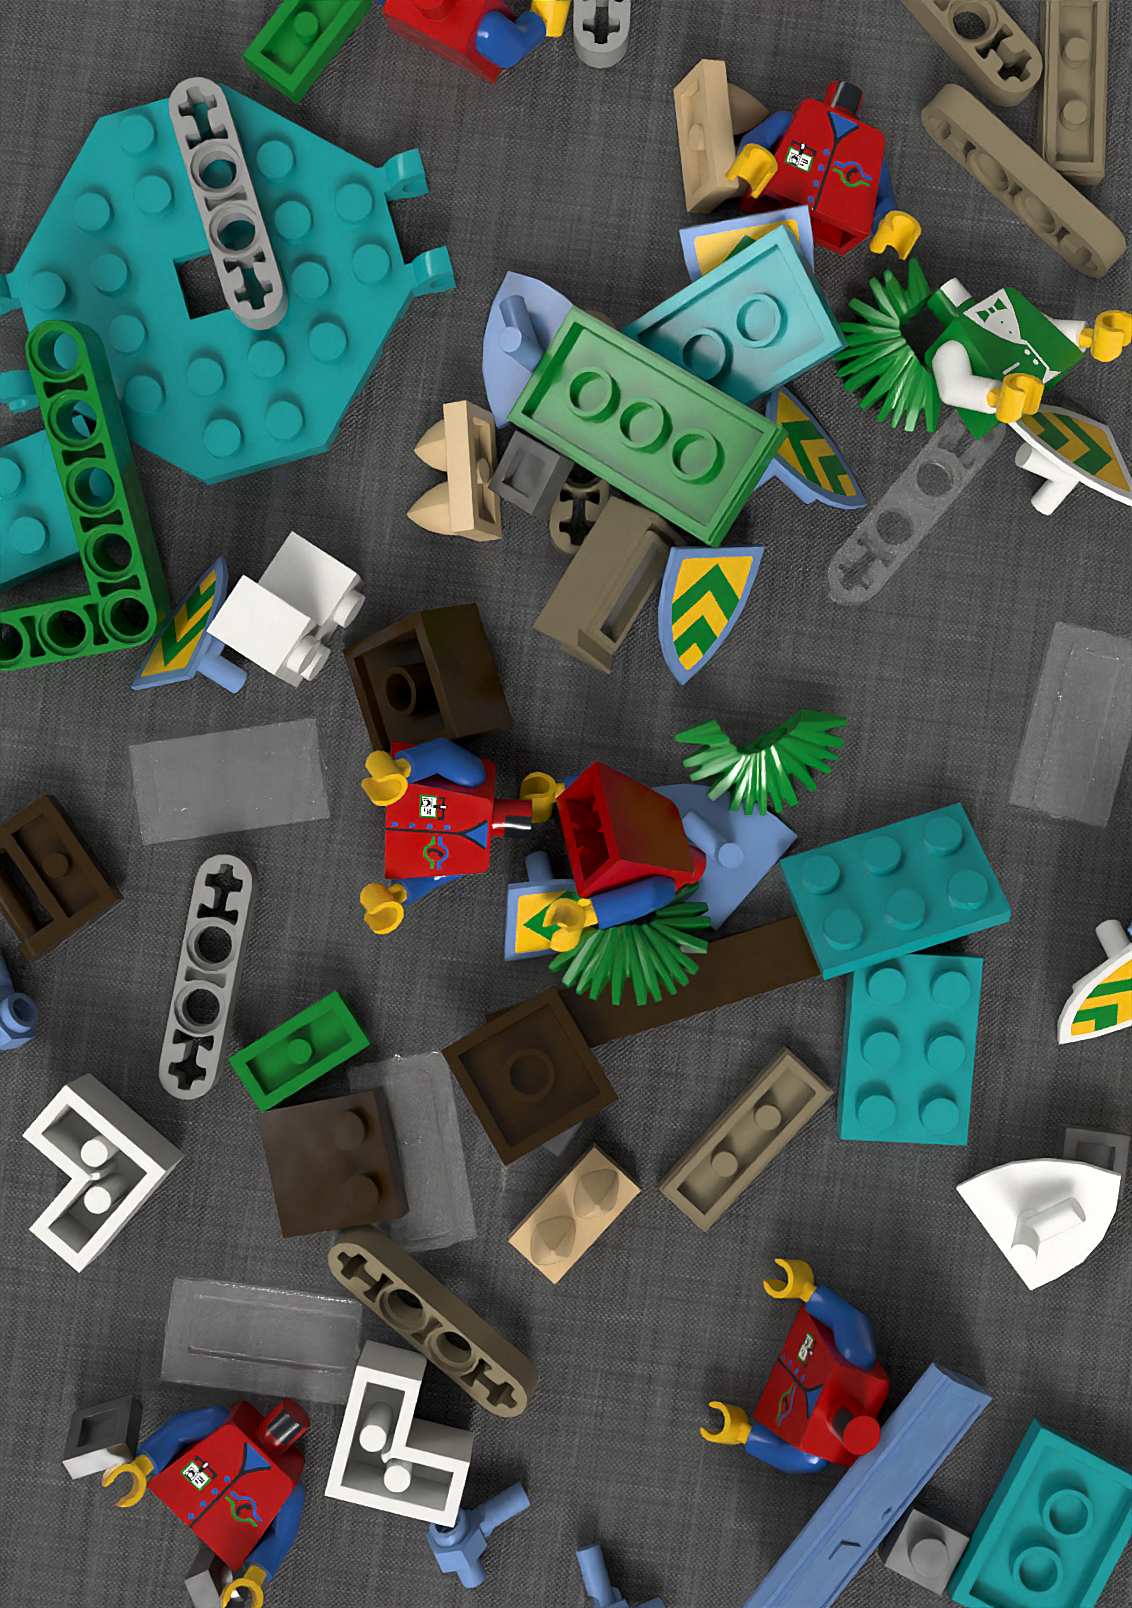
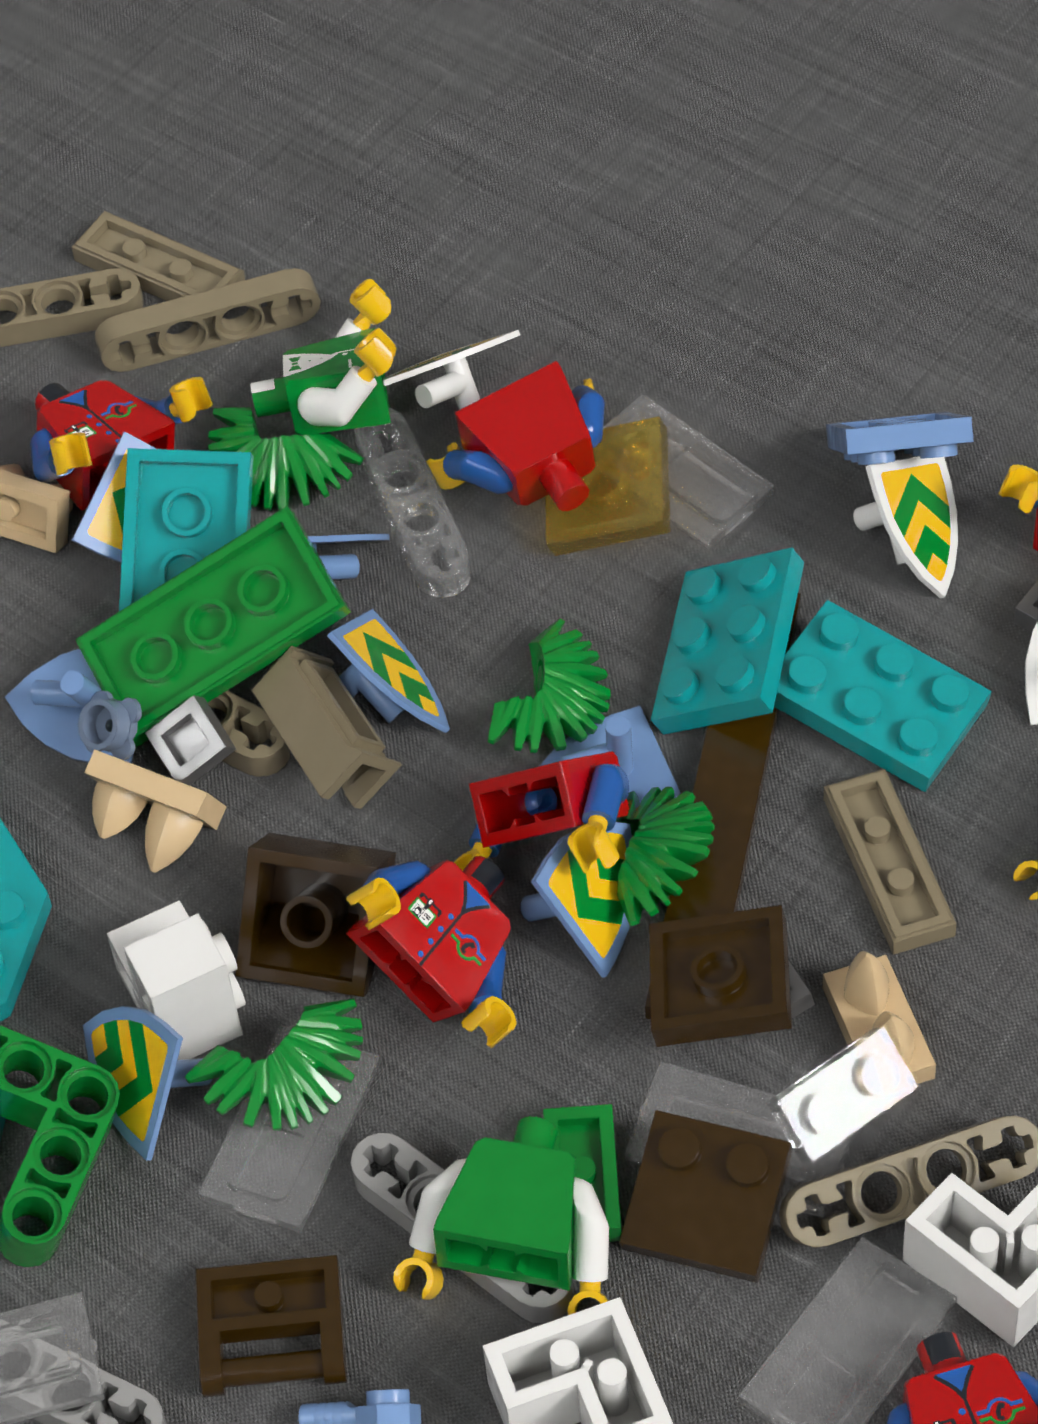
camera: 55 degrees left, 35 degrees down
none -> sand blue plate [78,691,142,760]
none -> green hair [185,998,363,1131]
none -> green torso [393,1116,609,1315]
none -> red torso [426,361,605,511]
none -> clear yellow plate [546,416,671,556]
none -> clear plate [766,1028,919,1162]

